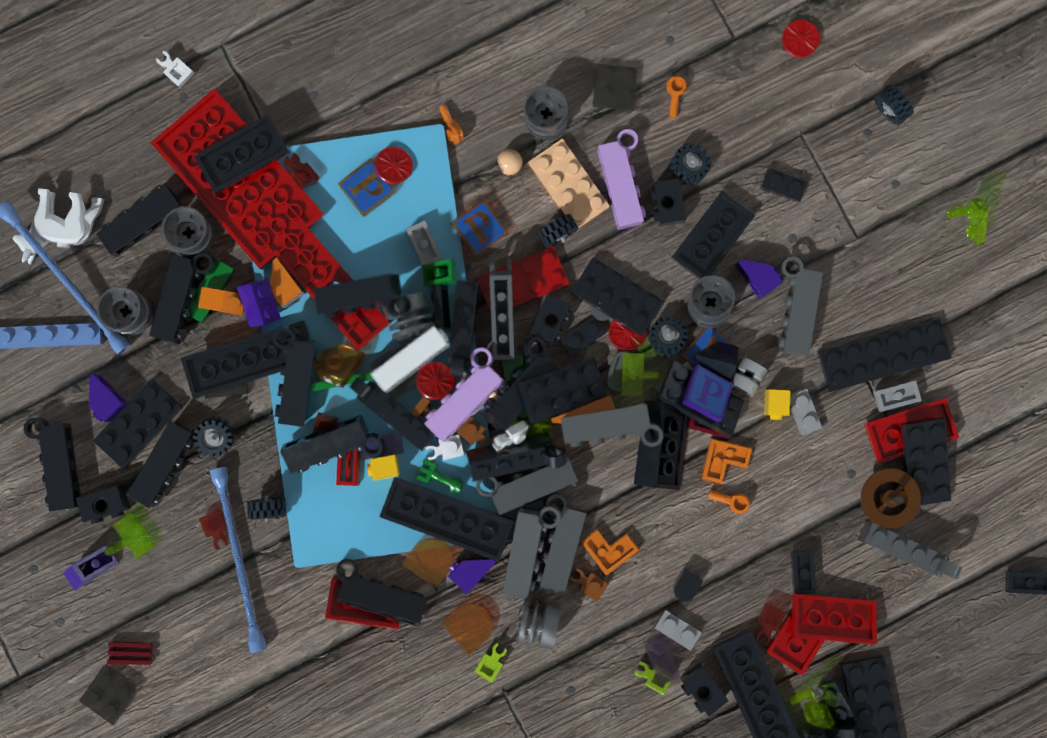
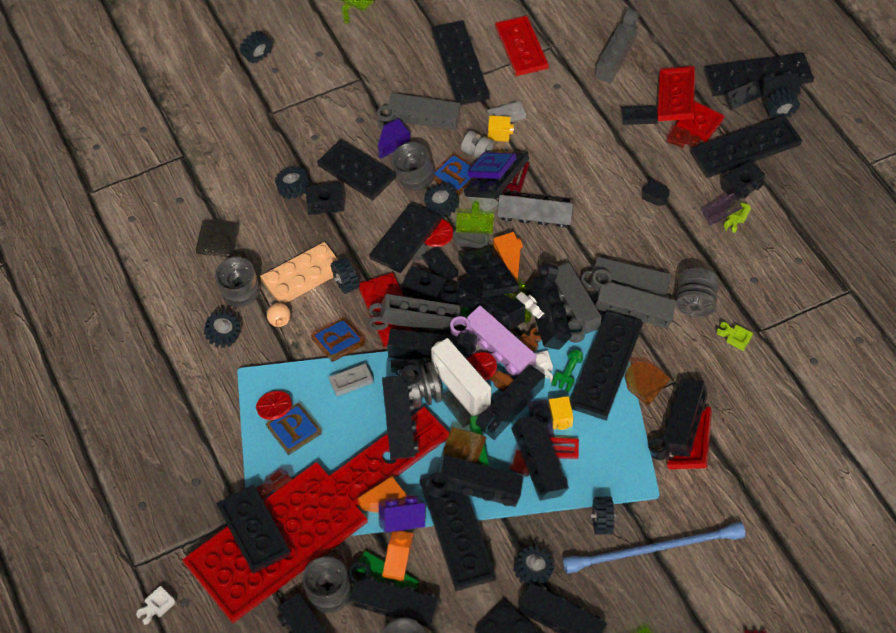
camera: 90 degrees left, 30 degrees down
clear red plate [199,510,229,550] -> none
green slope [422,259,457,286] -> none
orange plate [439,105,463,145] -> none
clear orange tile [442,604,493,655] -> none
dark purple slope [448,557,496,594] -> none
dark grey hinge [561,404,663,447] -> none
dark orange plate [570,568,609,602] -> none
orange tile [580,529,639,575] -> none
lavender hinge [597,129,646,230] -> none
light grey plate [654,609,702,651] -> none
orange plate [666,76,687,118] -> none
black slope [695,341,739,382] -> none
orange tile [701,438,752,484] -> none
orange plate [708,490,750,514] -> none
black plate [760,168,807,203] -> none
red wheel [782,20,820,58] -> none
clear neon green plate [789,688,835,729] -> none
reddish brown piece [860,468,921,529] -> none
light grey plate [873,381,922,412] -> none
black plate [900,417,951,505] -> none
none -> black wheel [204,310,240,348]

